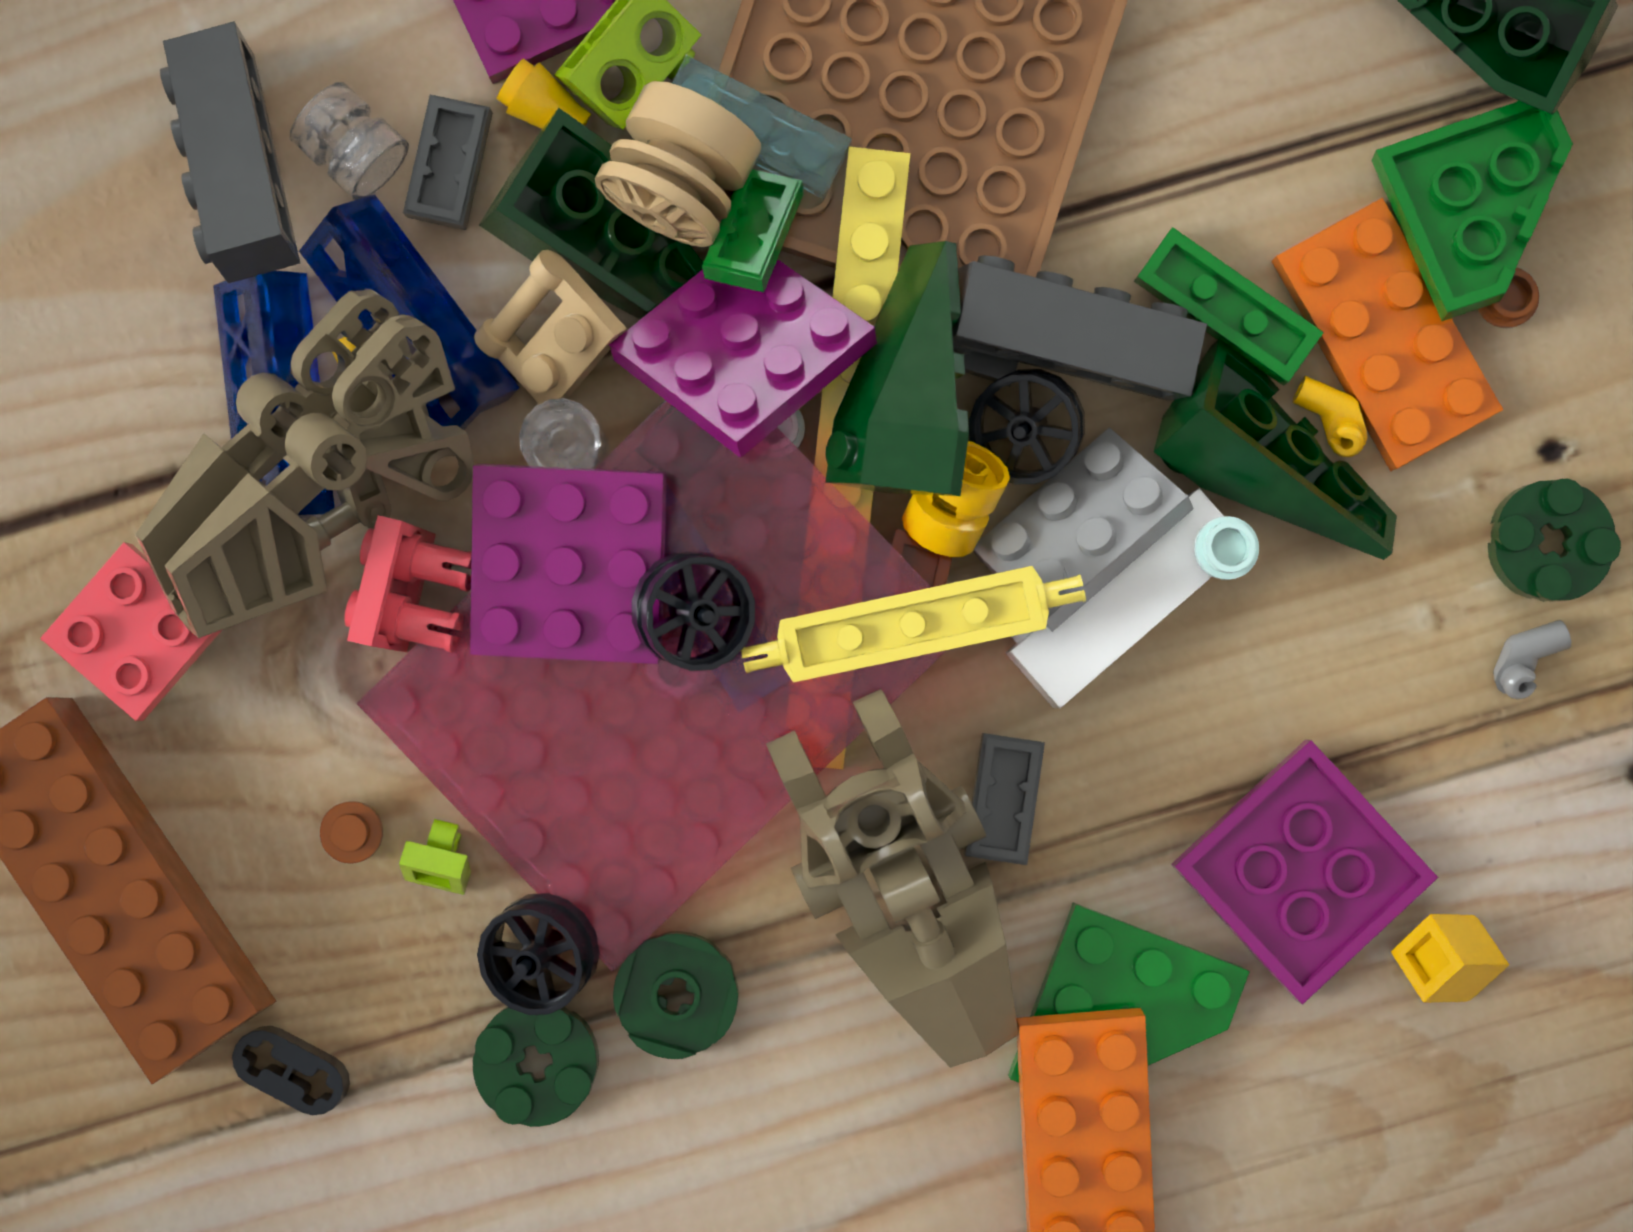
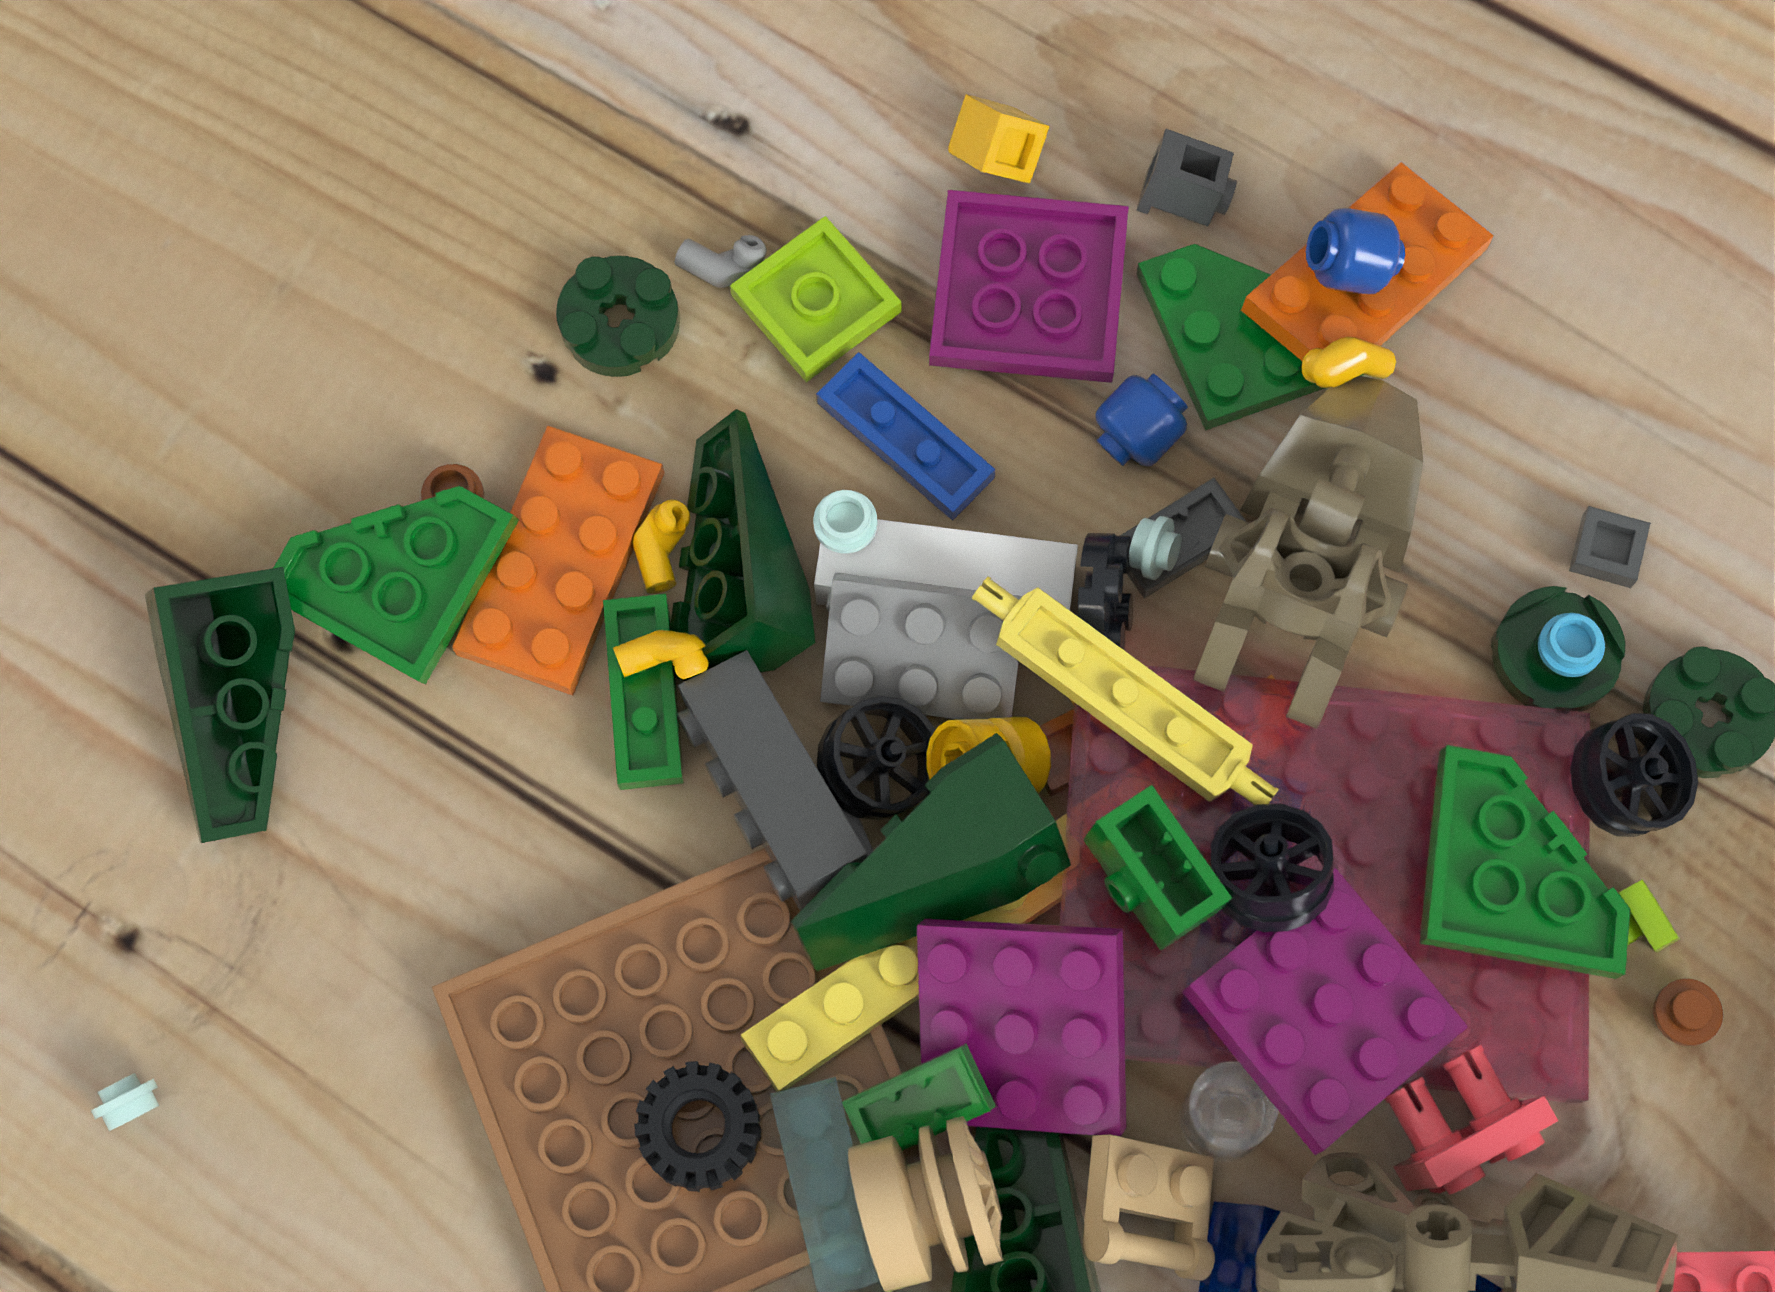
camera: 125 degrees left, 15 degrees down
none -> yellow arm [613,630,709,680]
none -> black tyre [634,1061,762,1192]
none -> lime plate [730,216,902,383]
none -> blue plate [816,352,995,521]
none -> black plate [1078,533,1133,651]
none -> green brick [1083,785,1232,951]
none -> blue head [1096,373,1188,466]
none -> light aqua plate [1129,516,1182,580]
none -> dark grey brick [1136,129,1237,226]
none -> yellow arm [1301,337,1396,388]
none -> blue head [1306,208,1405,294]
none -> green plate [1419,745,1630,979]
none -> medium azure plate [1538,613,1605,677]
none -> dark grey plate [1569,506,1651,588]

